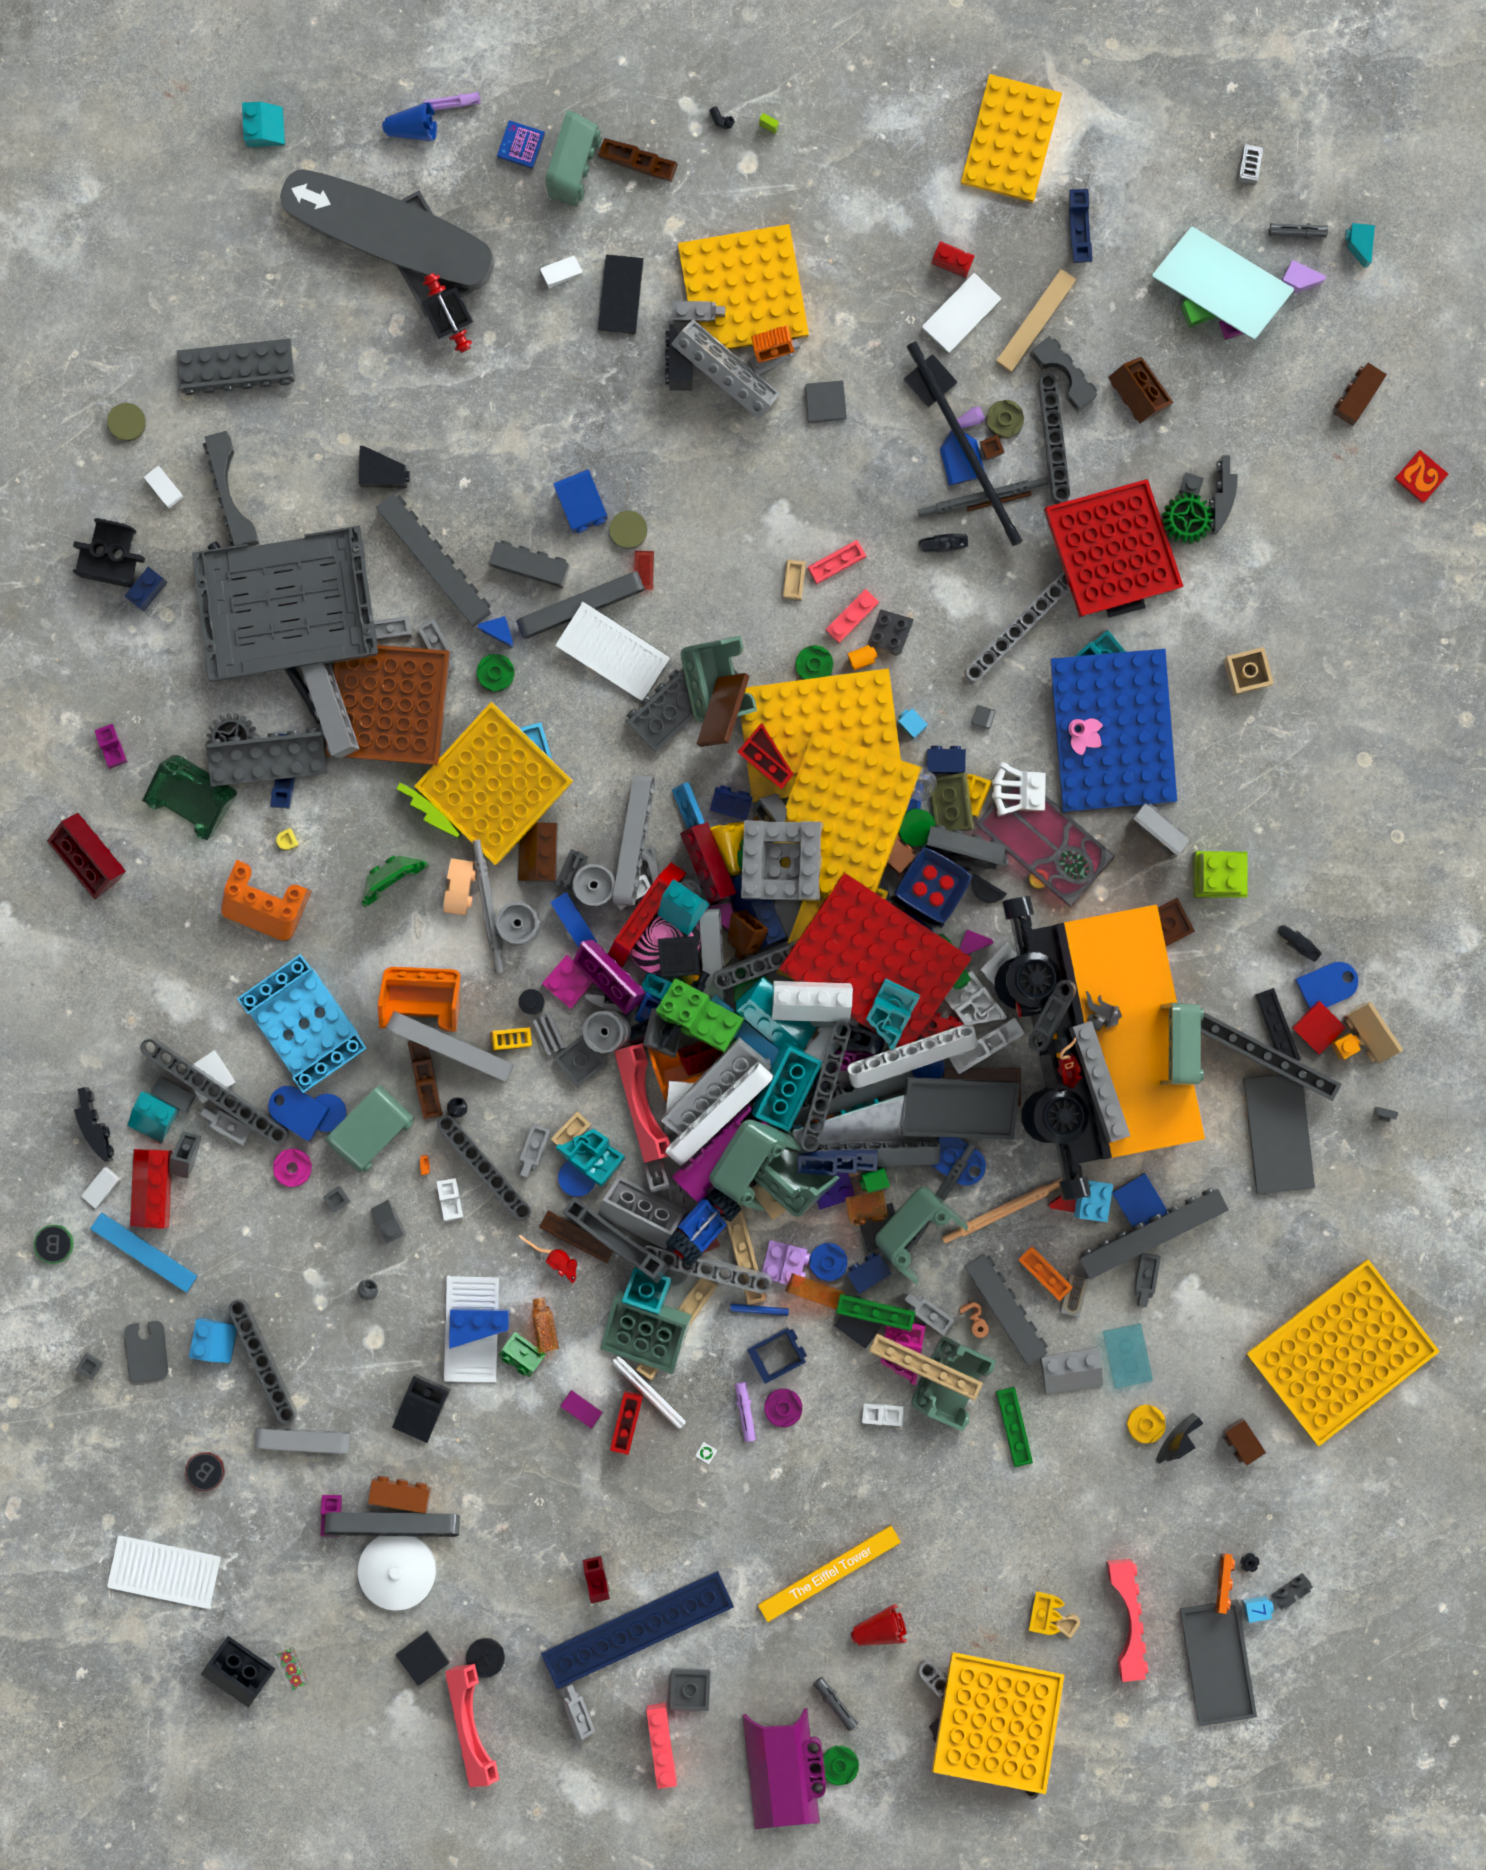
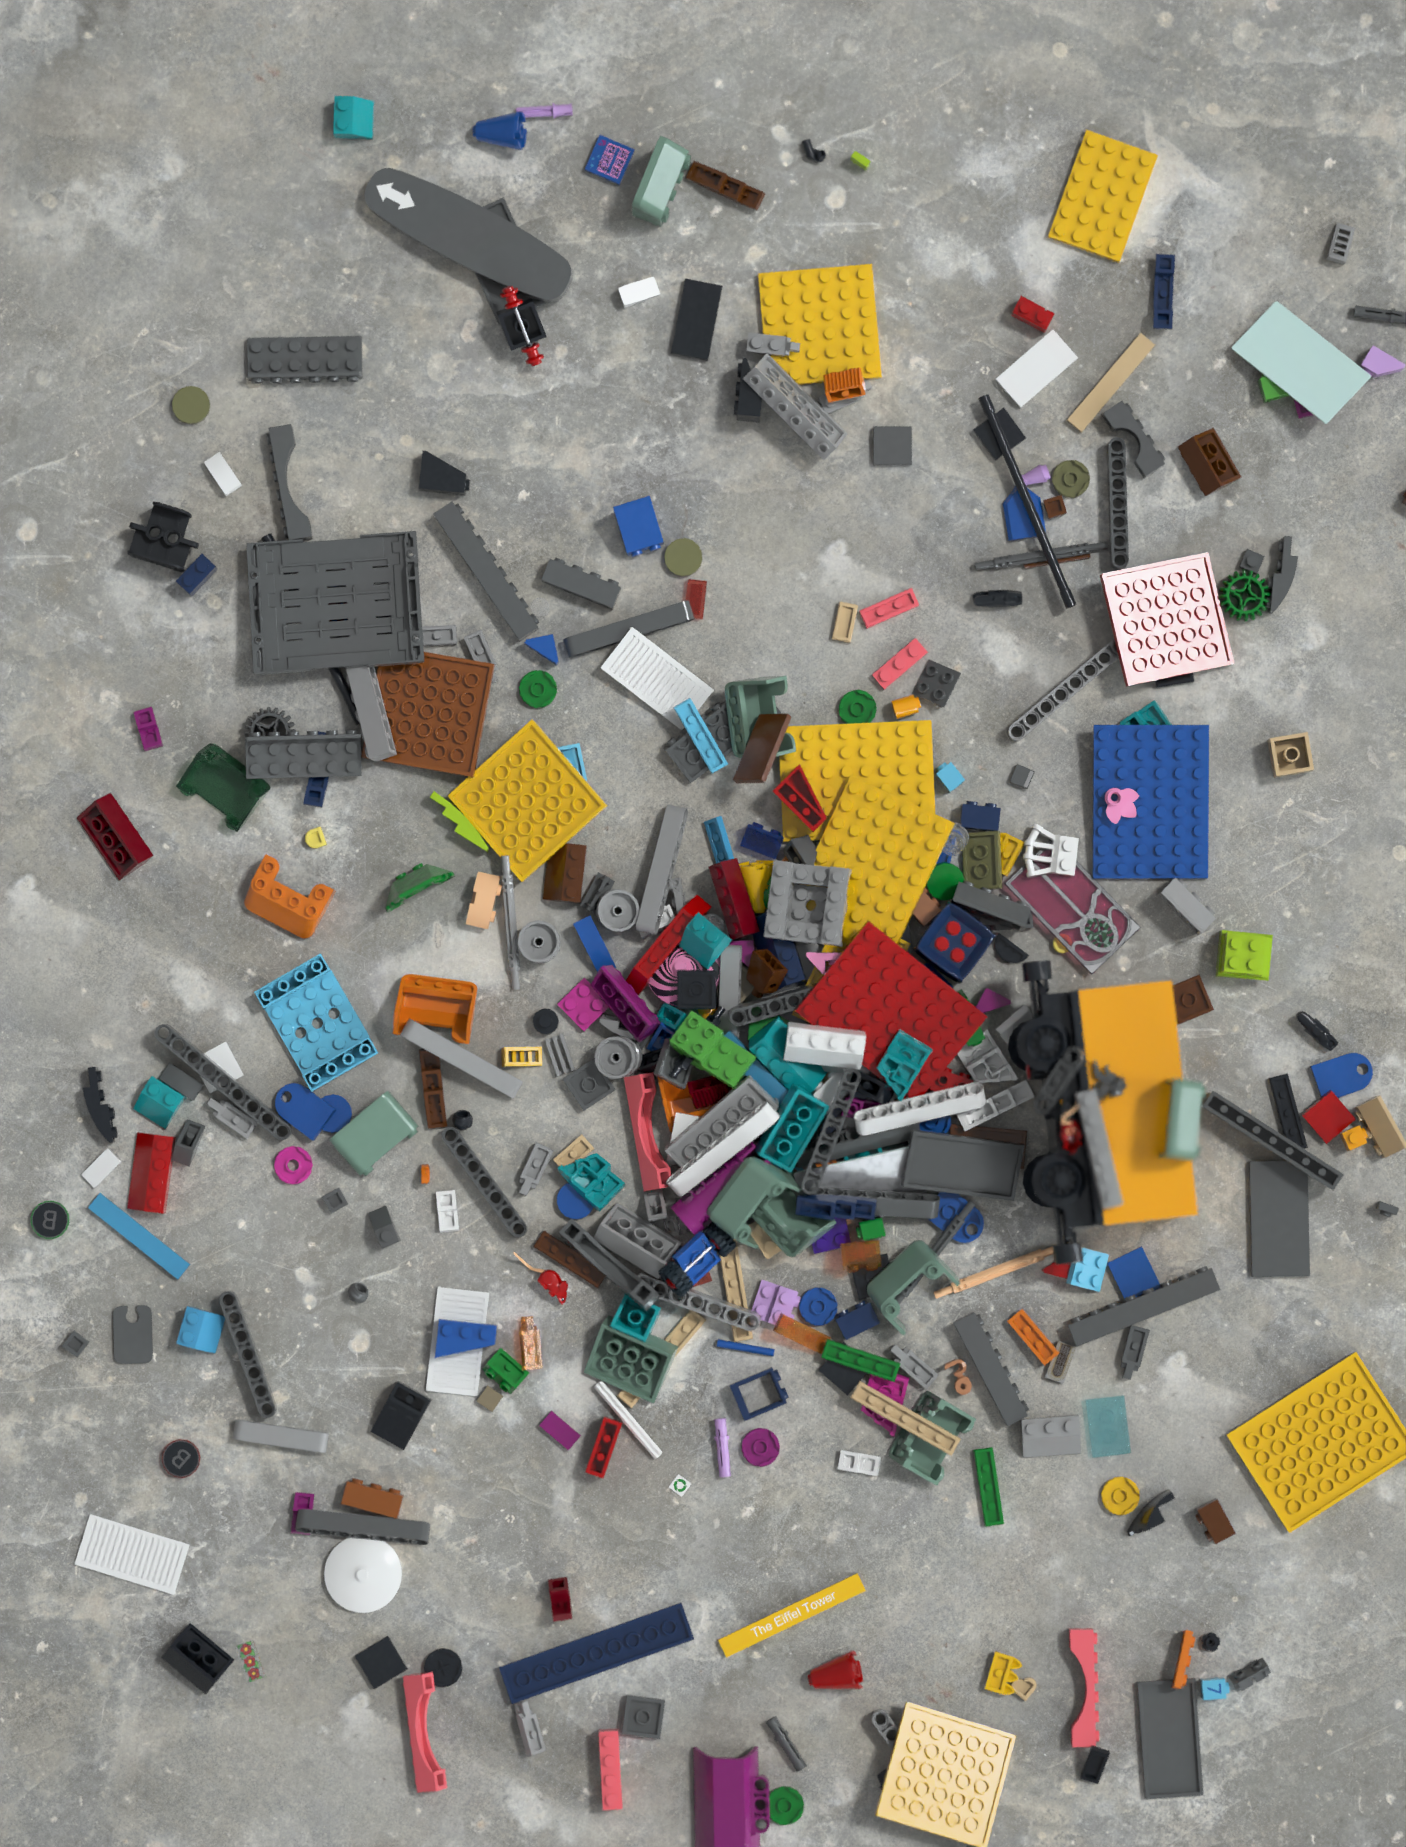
camera: 10 degrees right, 0 degrees up
none -> dark tan tile [477,1385,503,1412]
none -> medium azure tile [673,698,728,774]
none -> bright pink slope [806,952,841,975]
none -> black tile [1080,1745,1110,1784]

